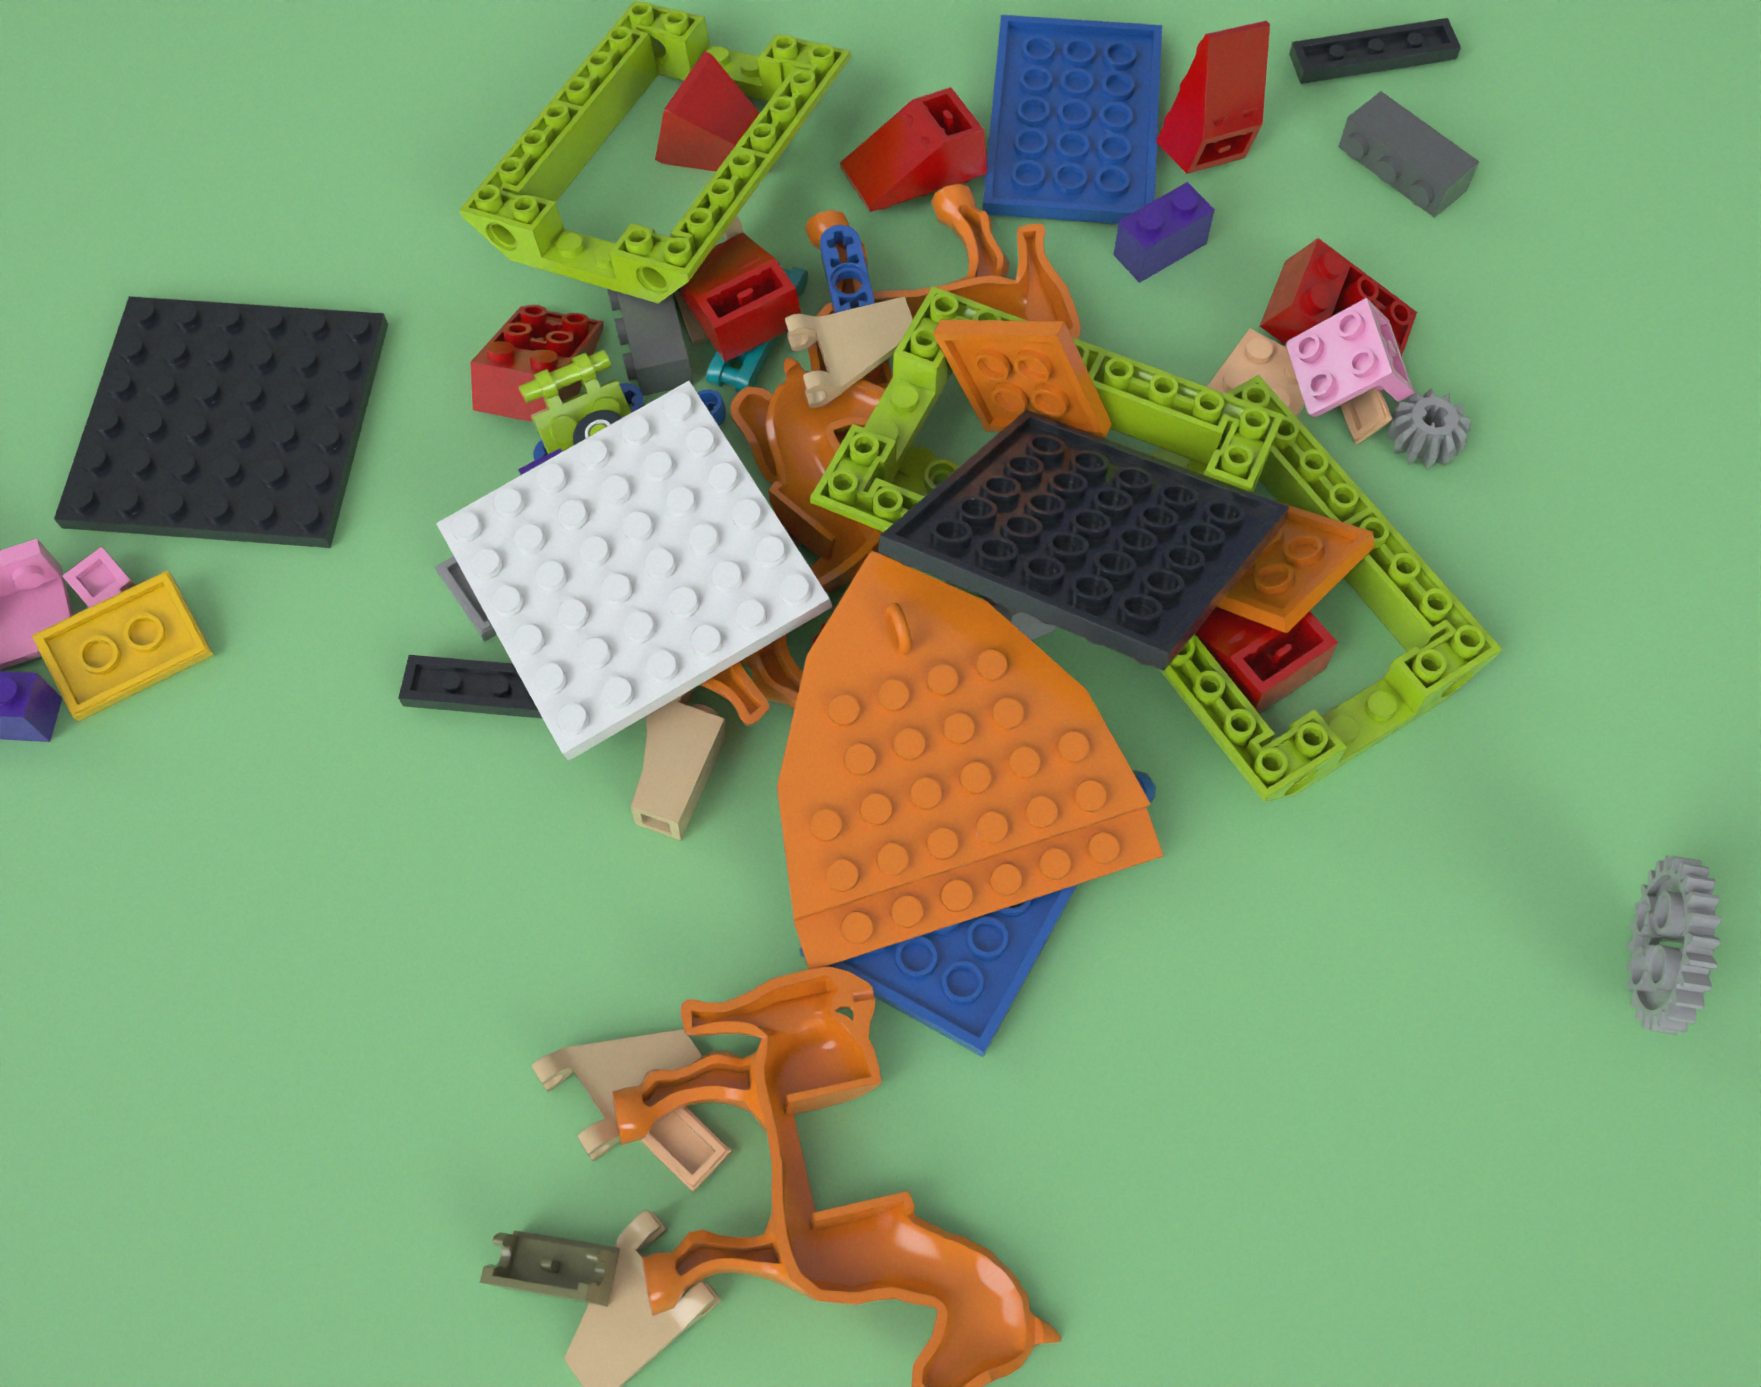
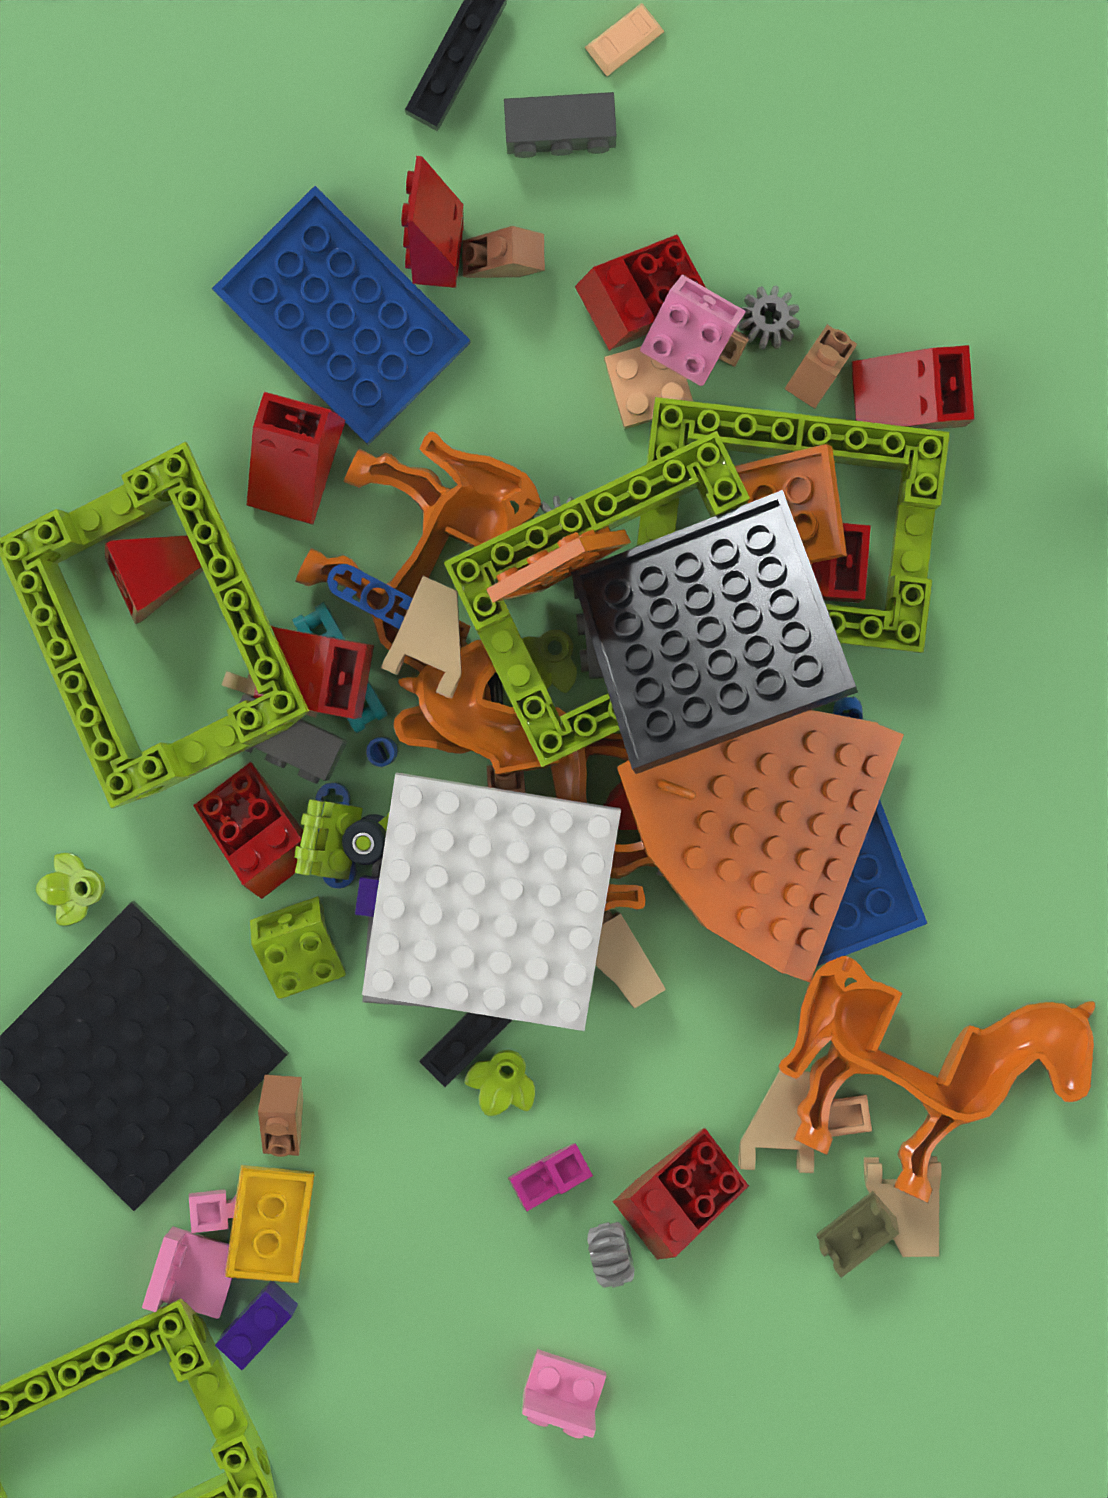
camera: 50 degrees left, 25 degrees up
dark purple brick [1113,182,1215,283] -> none
none -> lime plate [36,853,105,926]
none -> lime bracket [250,896,346,999]
none -> nougat slope [258,1075,303,1157]
none -> nougat slope [462,226,545,278]
none -> lime plate [464,1050,535,1116]
none -> dark pink slope [508,1143,593,1211]
none -> bright pink bracket [522,1349,606,1438]
none -> light nougat tile [585,3,664,76]
none -> light grey gear [587,1222,635,1288]
none -> red slope [612,1128,749,1260]
none -> nougat slope [784,324,857,409]
none -> red slope [851,345,975,429]

